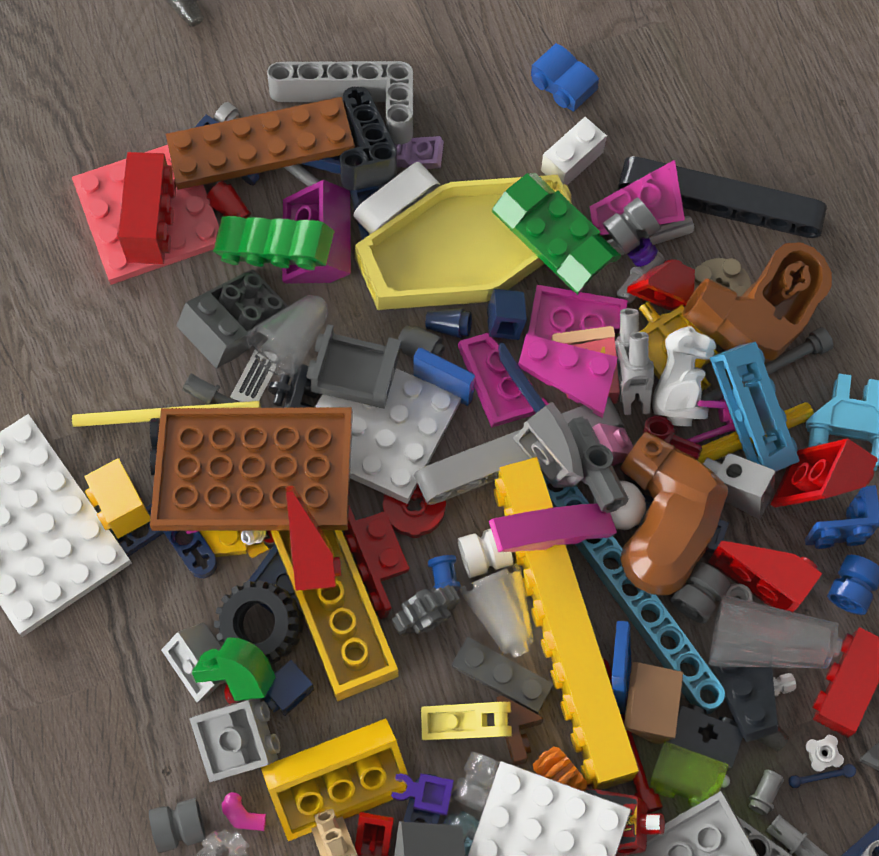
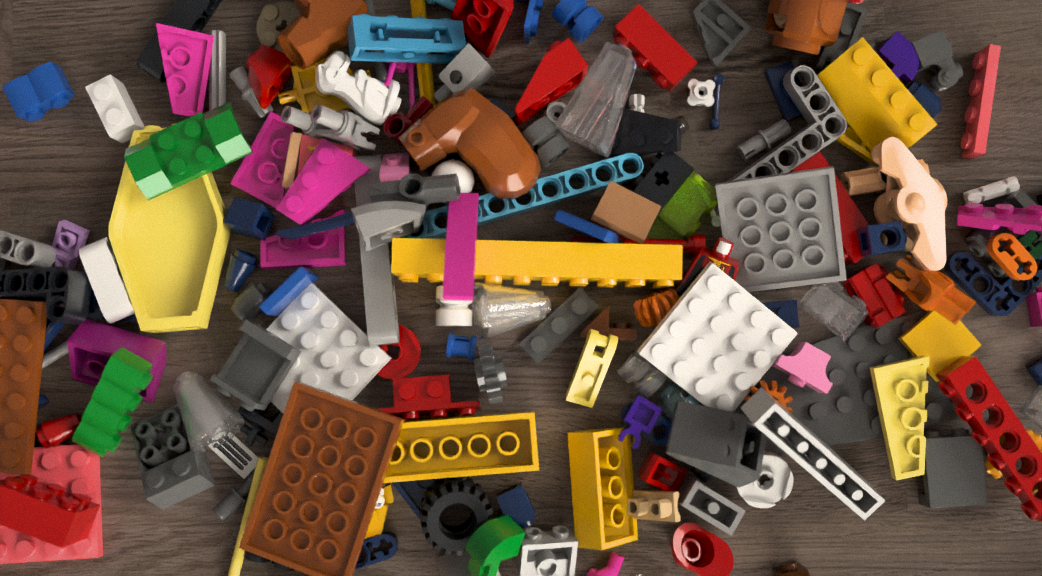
camera: 75 degrees left, 15 degrees up
red slope [286,486,342,591] -> none
dark grey wheel [603,197,661,255] -> none
dark purple bush [627,238,658,267] -> none
light grey pin [748,770,784,816] -> none

